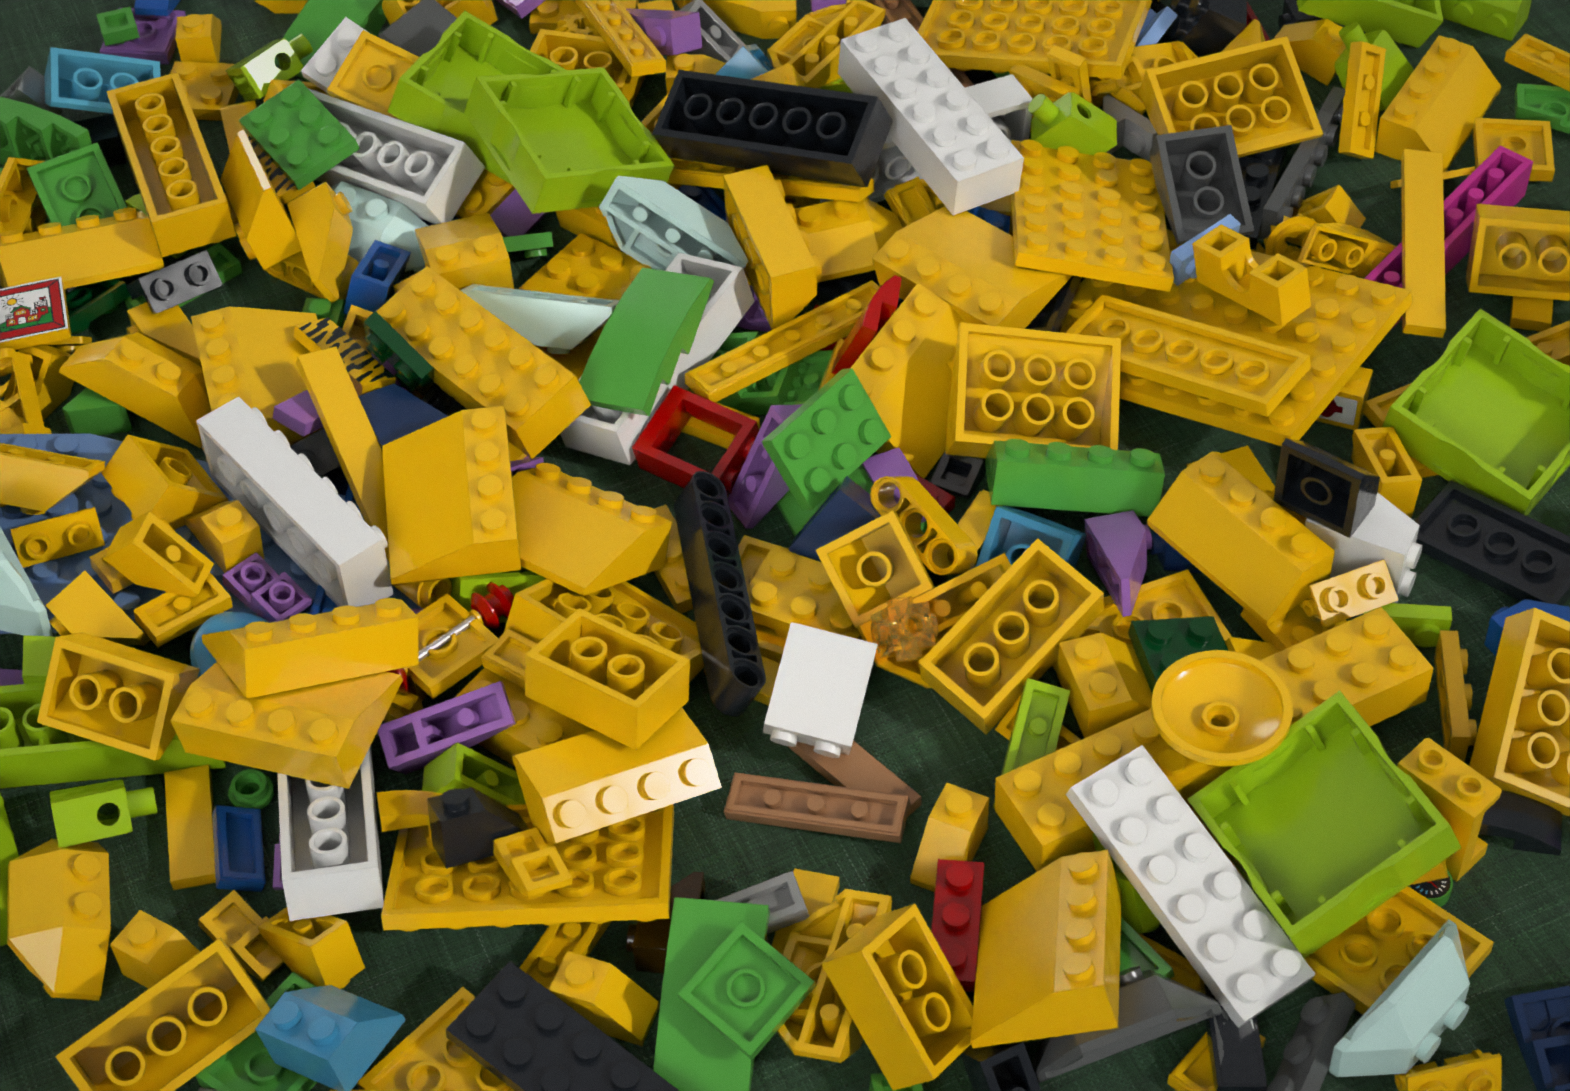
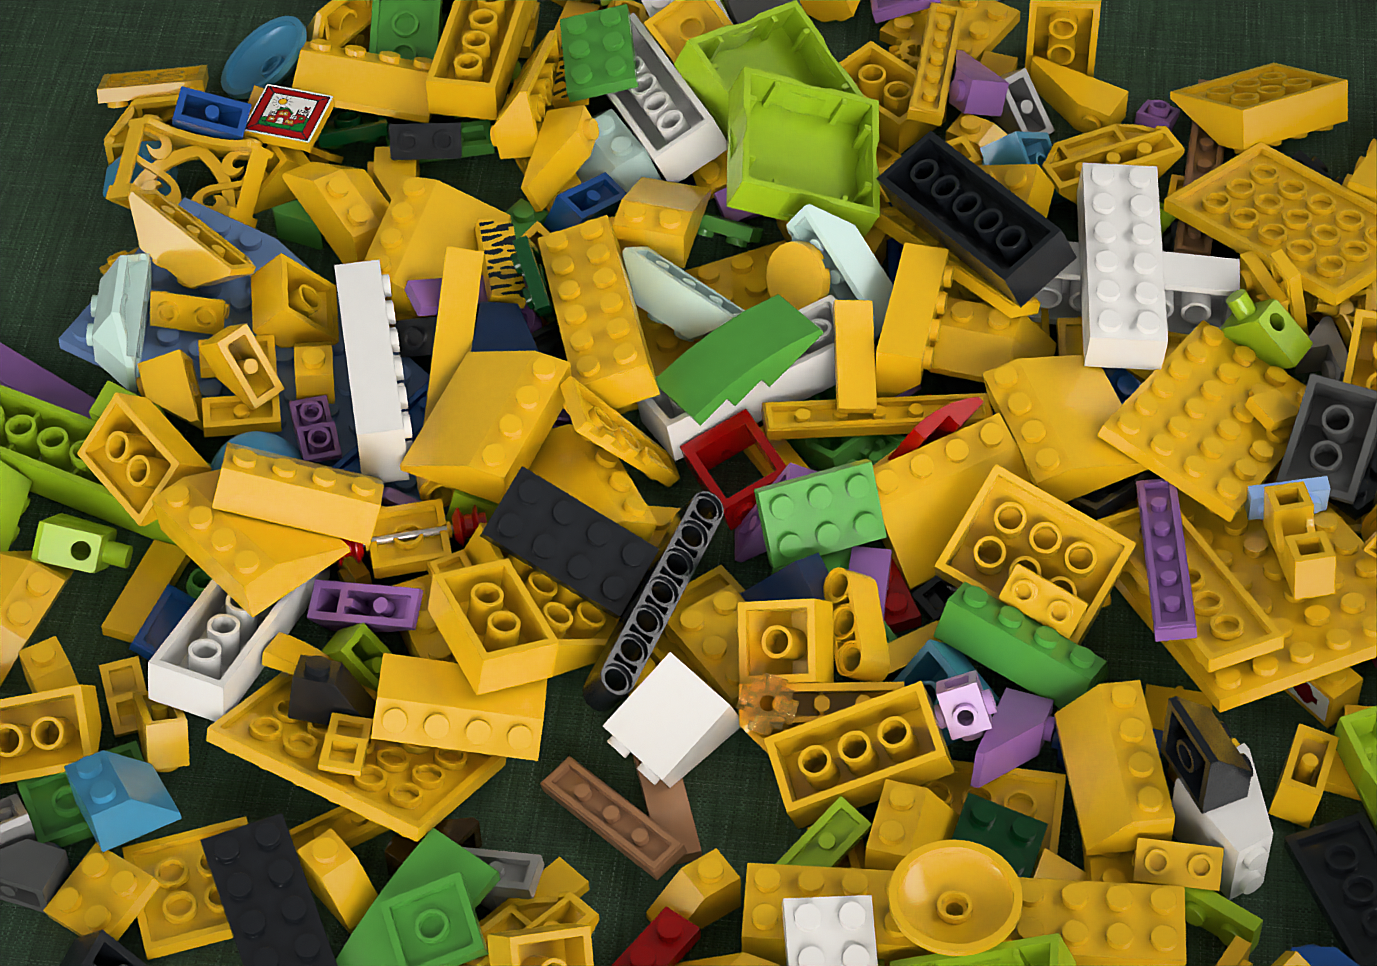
camera: 30 degrees right, 0 degrees up
none -> black plate [480,466,659,619]
none -> yellow wing [560,376,680,487]
none -> yellow tile [766,240,831,310]
none -> yellow tile [833,300,877,413]
none -> lavender brick [934,670,997,741]
none -> yellow hinge [998,563,1089,639]
none -> medium lavender tile [1136,479,1197,642]
none -> yellow tile [1245,388,1298,432]

